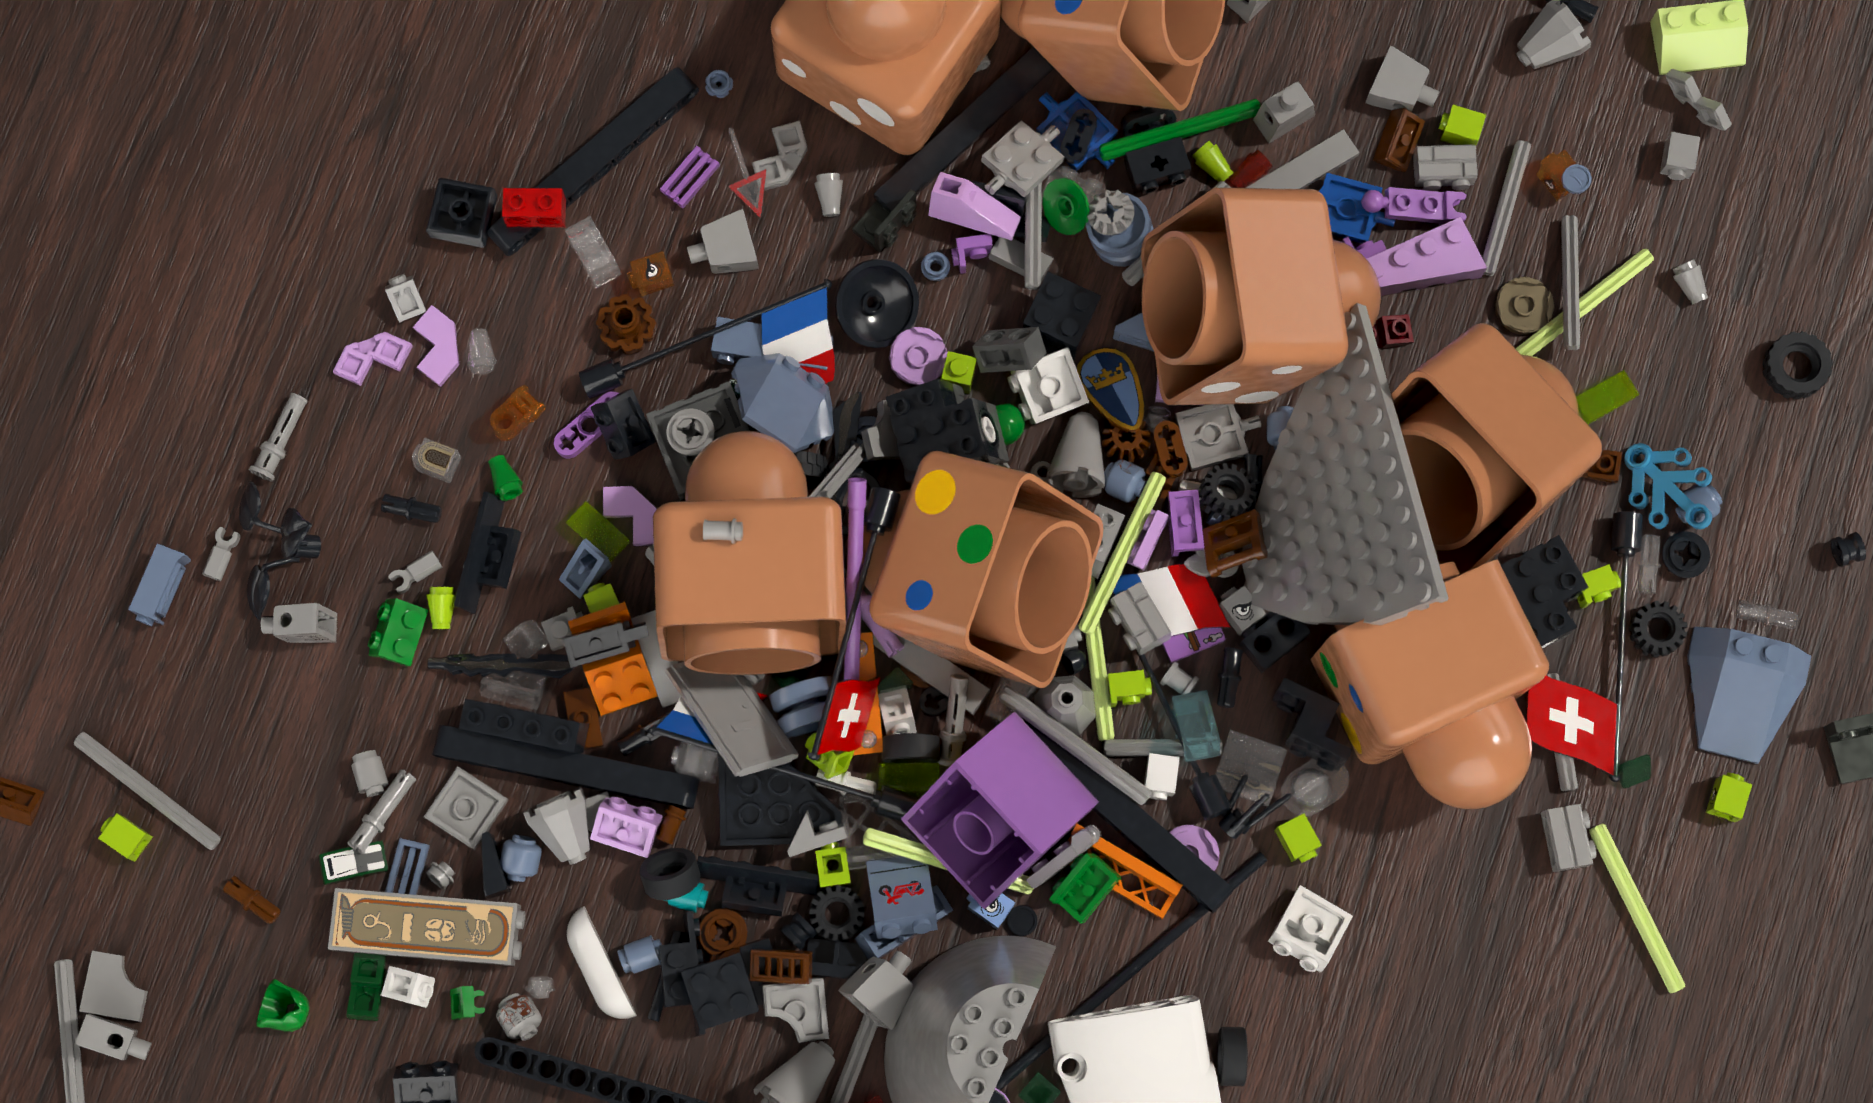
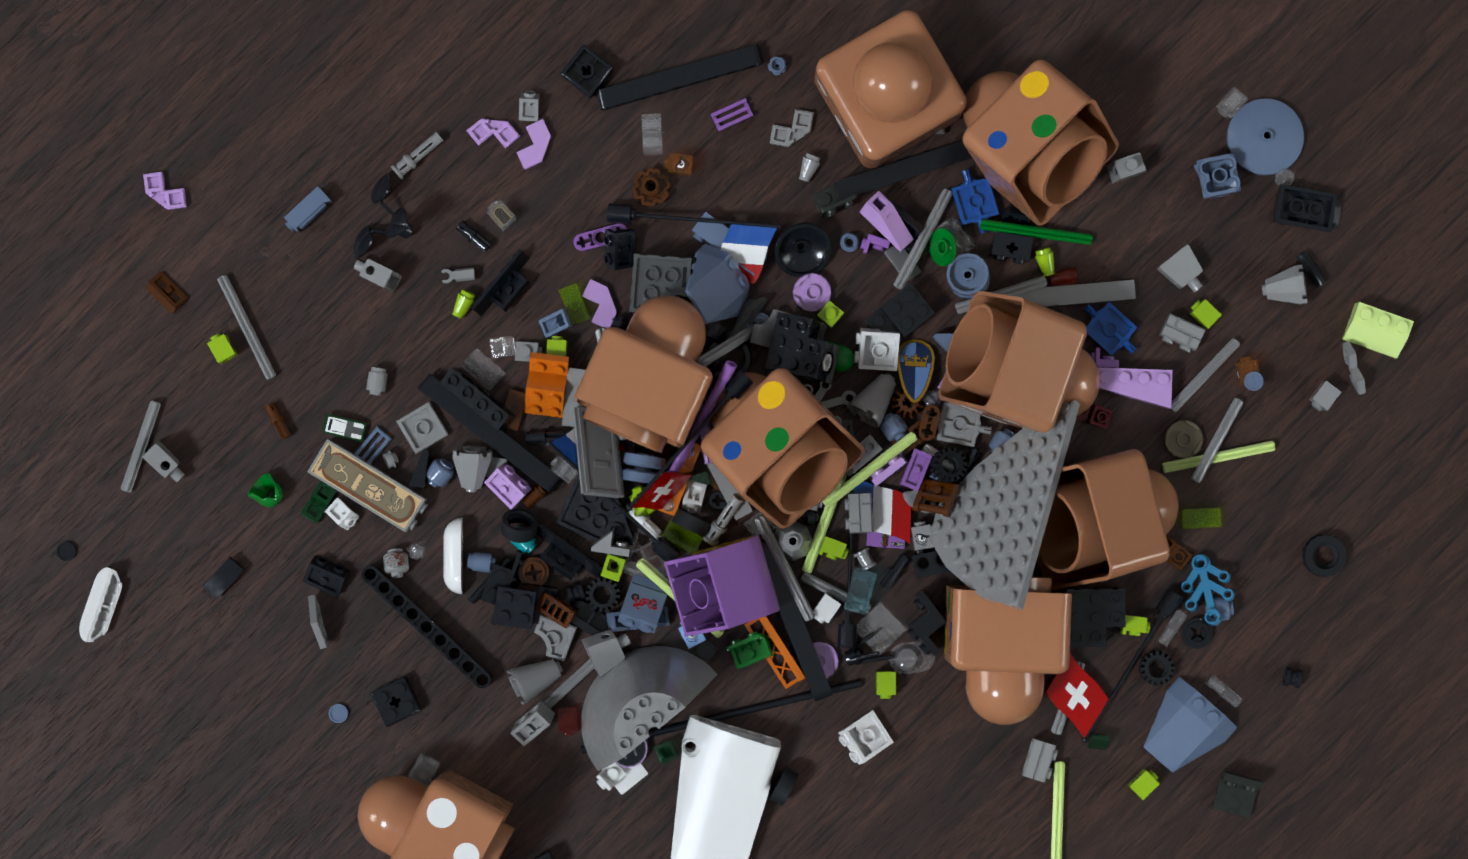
camera: 30 degrees right, 10 degrees up
light grey tile [79,951,148,1022] -> none
light grey bar [202,527,240,581] -> none
light grey pin [348,769,416,854] -> none
green bracket [368,598,428,666] -> none
black sword [428,653,577,679] -> none
green tile [450,986,485,1020] -> none
clear cone [467,329,497,375] -> none
green cone [488,455,523,501] -> none
clear orange piece [490,385,546,441] -> none
red brick [502,188,566,227] -> none
black hinge [562,620,649,667] -> none
light grey gear [666,408,715,456] -> none
light grey torso [687,209,759,274] -> none
light grey pin [703,518,743,544] -> none
clear piece [728,128,767,218] -> none
dark grey brick [972,327,1046,373] -> none
light grey plate [981,121,1064,197] -> none
light grey hinge [1026,825,1101,889] -> none
black beam [1061,108,1097,164] -> none
light grey gear [1087,189,1134,235] -> none
light grey torso [1253,82,1315,143] -> none
medium lavender plate [1361,187,1466,225] -> none
reddish brown slope [1373,108,1425,173] -> none
light grey cone [1673,259,1709,305] -> none

